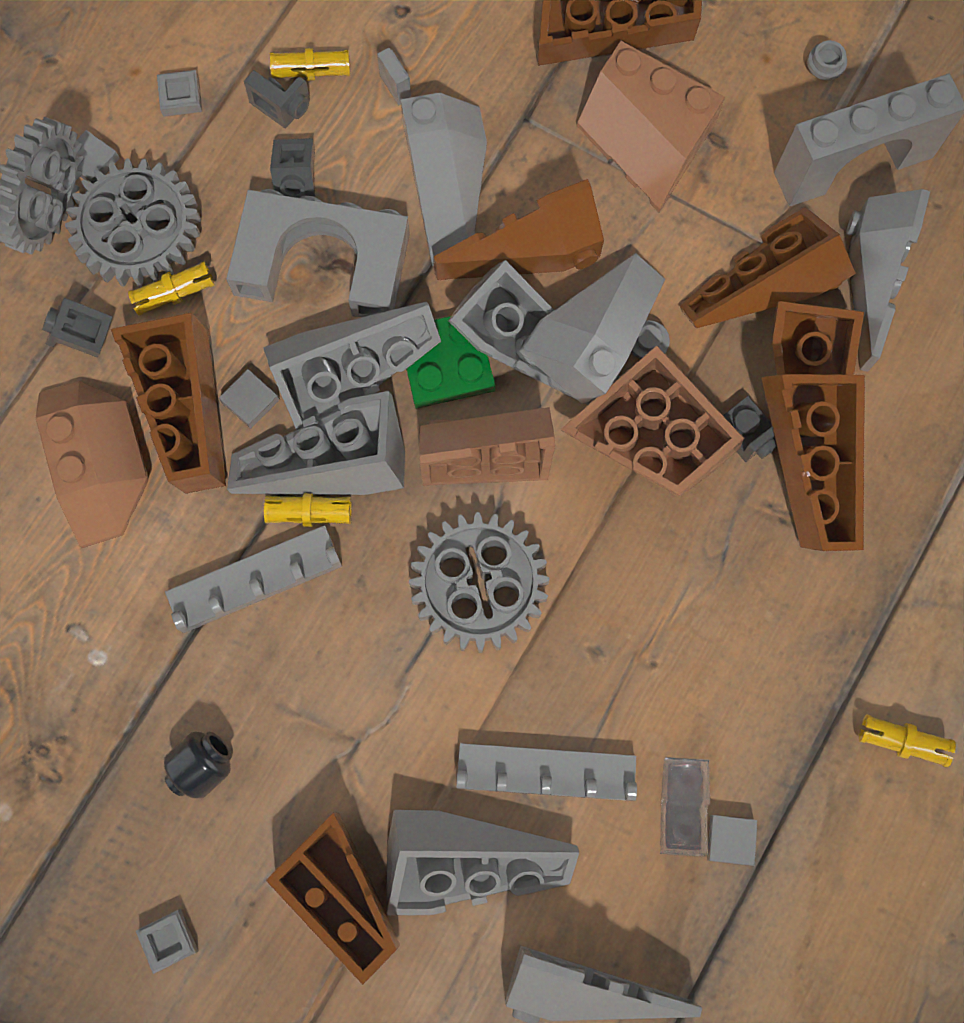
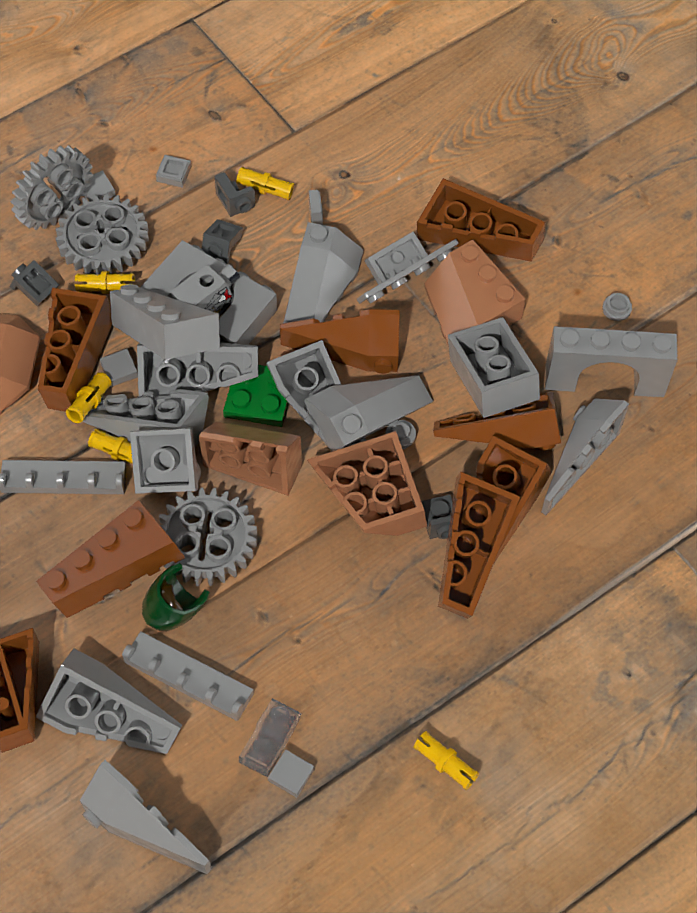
camera: 25 degrees right, 15 degrees down
none -> dark orange wedge [36,500,185,618]
none -> yellow pin [66,372,111,423]
none -> light grey wedge [110,284,220,360]
none -> light grey slope [130,428,201,494]
none -> dark green piece [142,563,210,631]
none -> light grey torso [170,264,240,317]
none -> light grey bracket [357,231,459,304]
none -> light grey brick [448,317,540,418]

